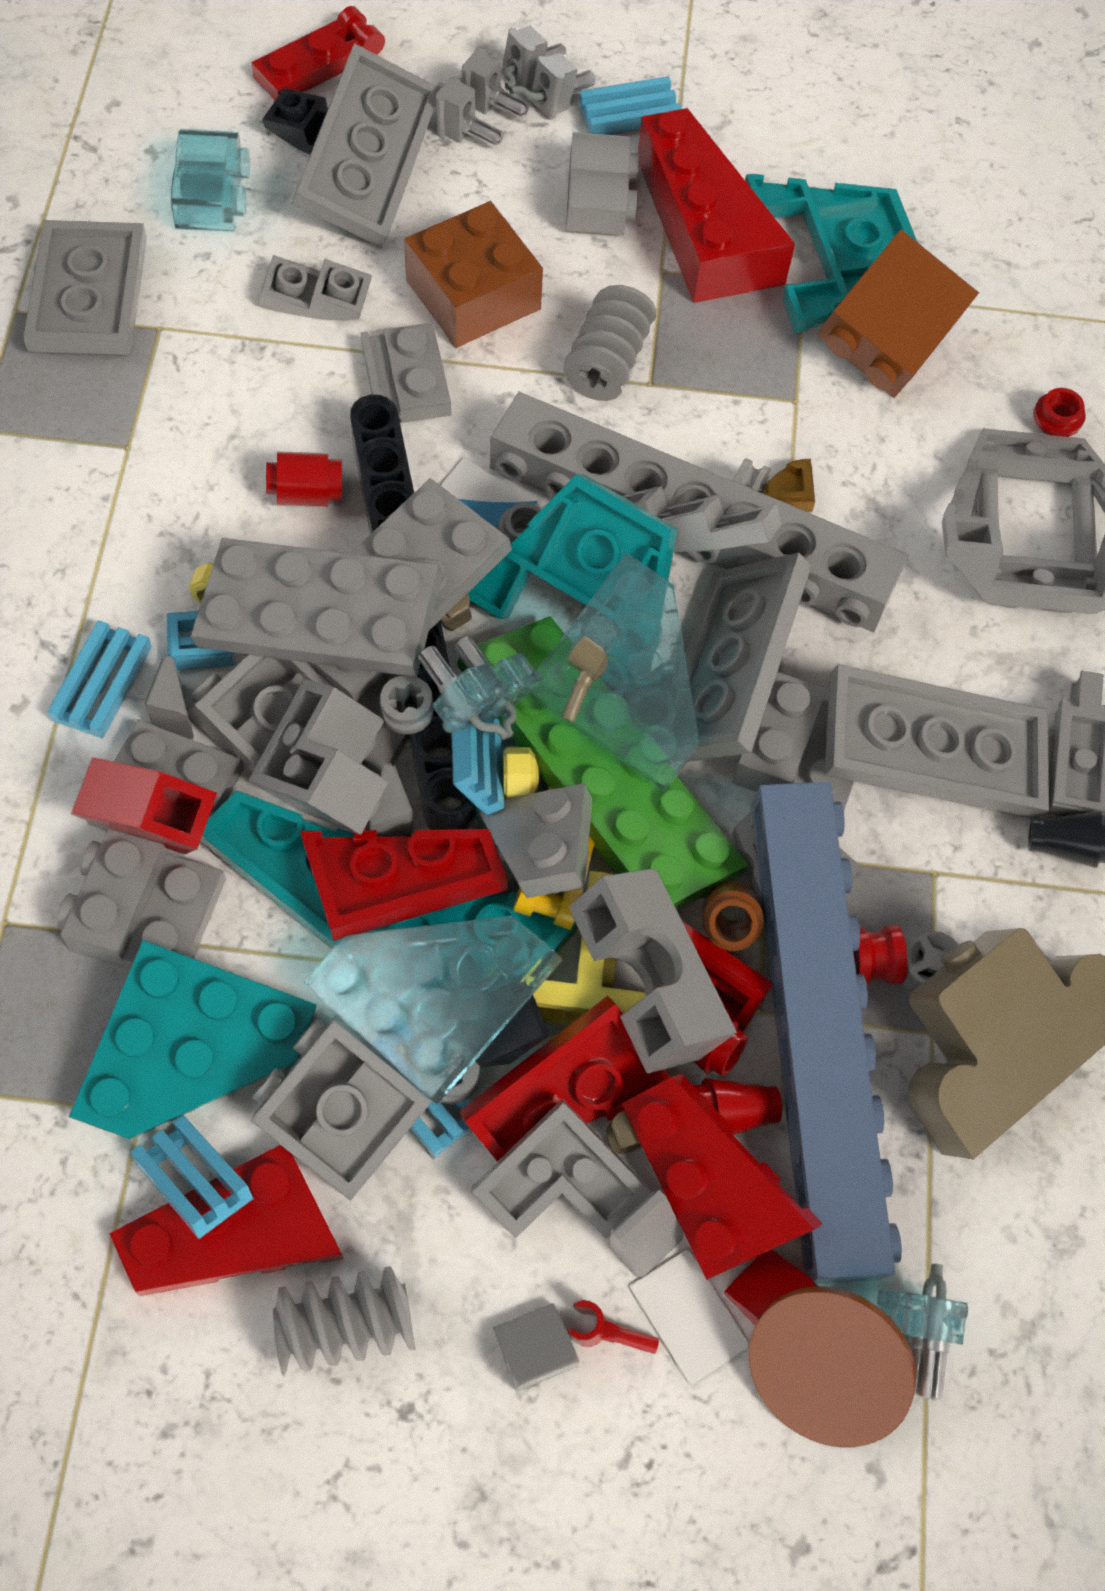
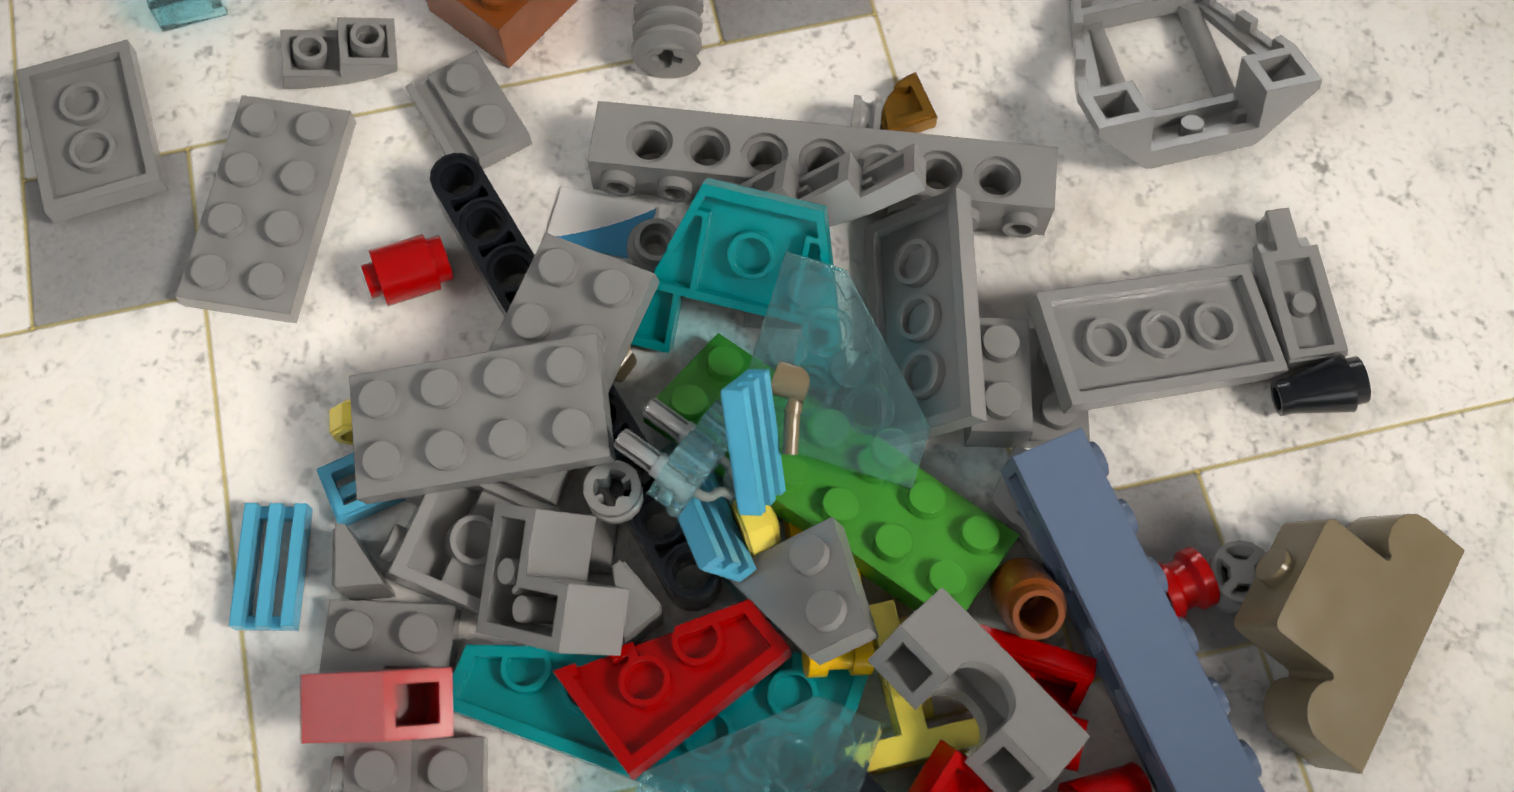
camera: 15 degrees left, 5 degrees up
none -> light grey plate [175,95,356,324]
none -> medium azure tile [720,369,786,516]

